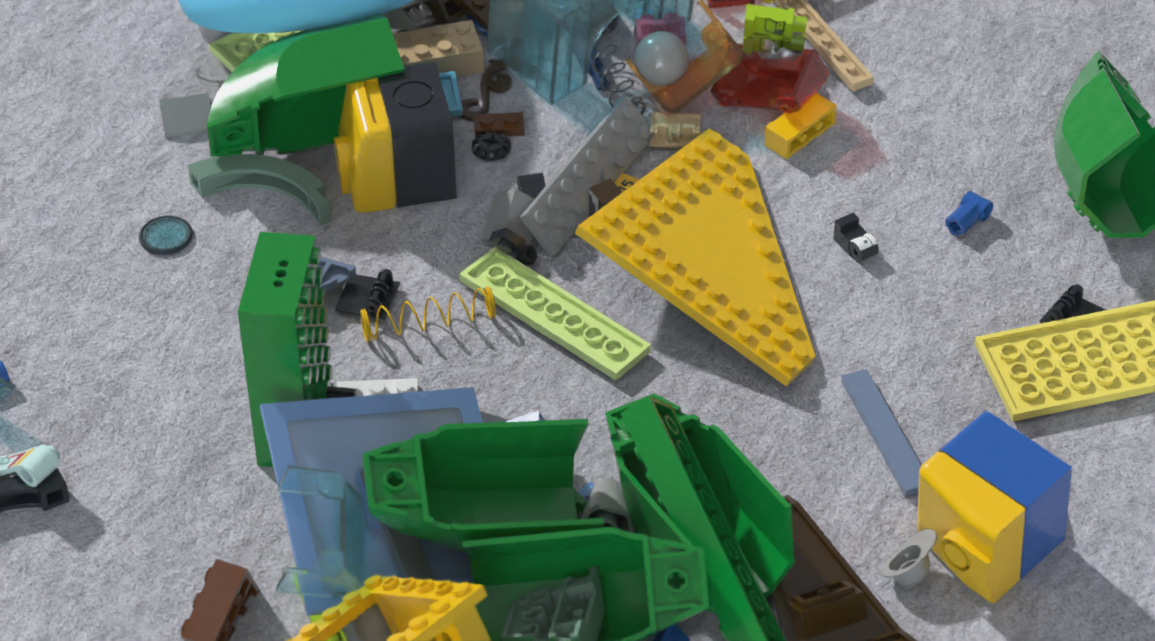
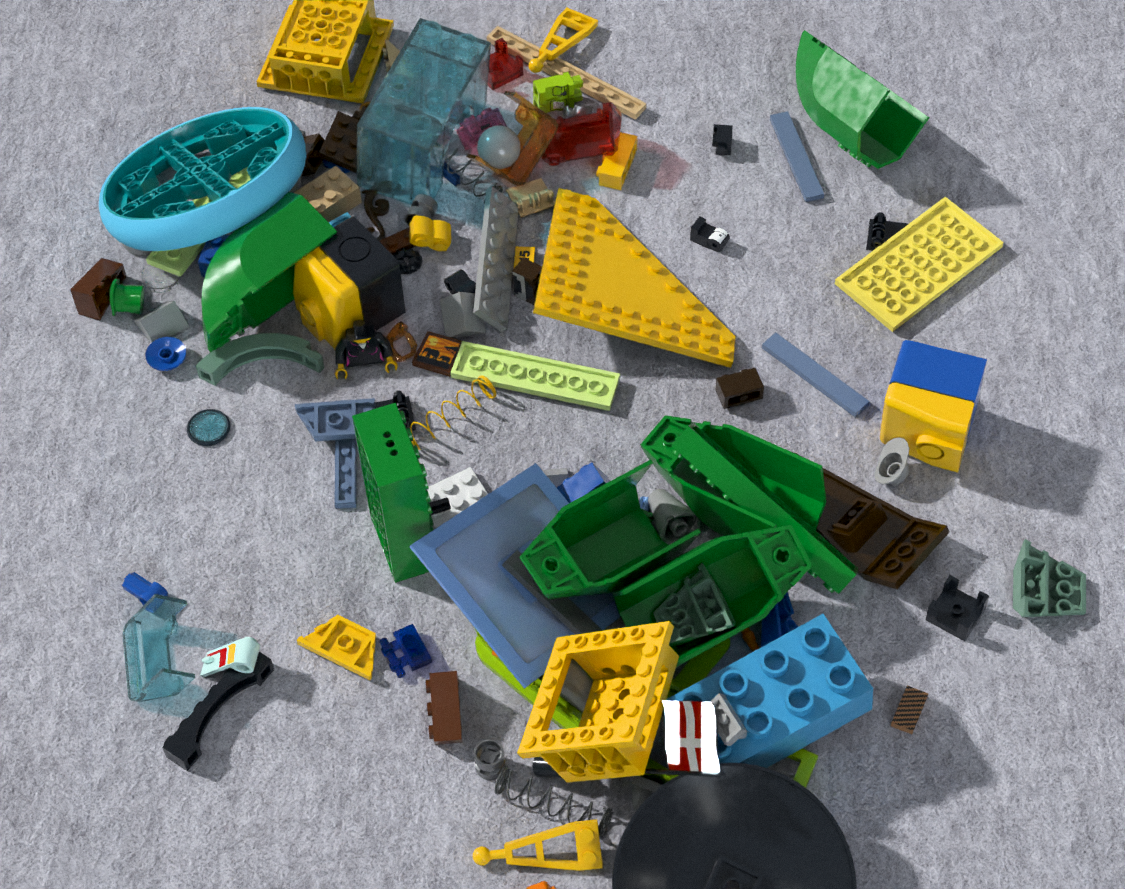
camera: 25 degrees left, 10 degrees up
clear light blue windscreen [276,465,365,599] -> none
black plate [489,227,537,266] -> none
blue piece [945,191,993,236] -> none
none -> reddish brown wedge [70,258,127,320]
none -> green piece [110,278,145,316]
none -> blue dish [145,337,186,371]
none -> yellow wing [297,615,376,680]
none -> black torso [334,320,398,379]
none -> clear blue plate [379,624,432,678]
none -> clear orange piece [386,321,417,362]
none -> flat silver wheel [404,194,438,226]
none -> yellow brick [409,215,451,252]
none -> tile [412,331,462,377]
none -> black brick [712,124,733,155]
none -> dark brown brick [715,368,764,409]
none -> sand blue tile [770,111,824,202]

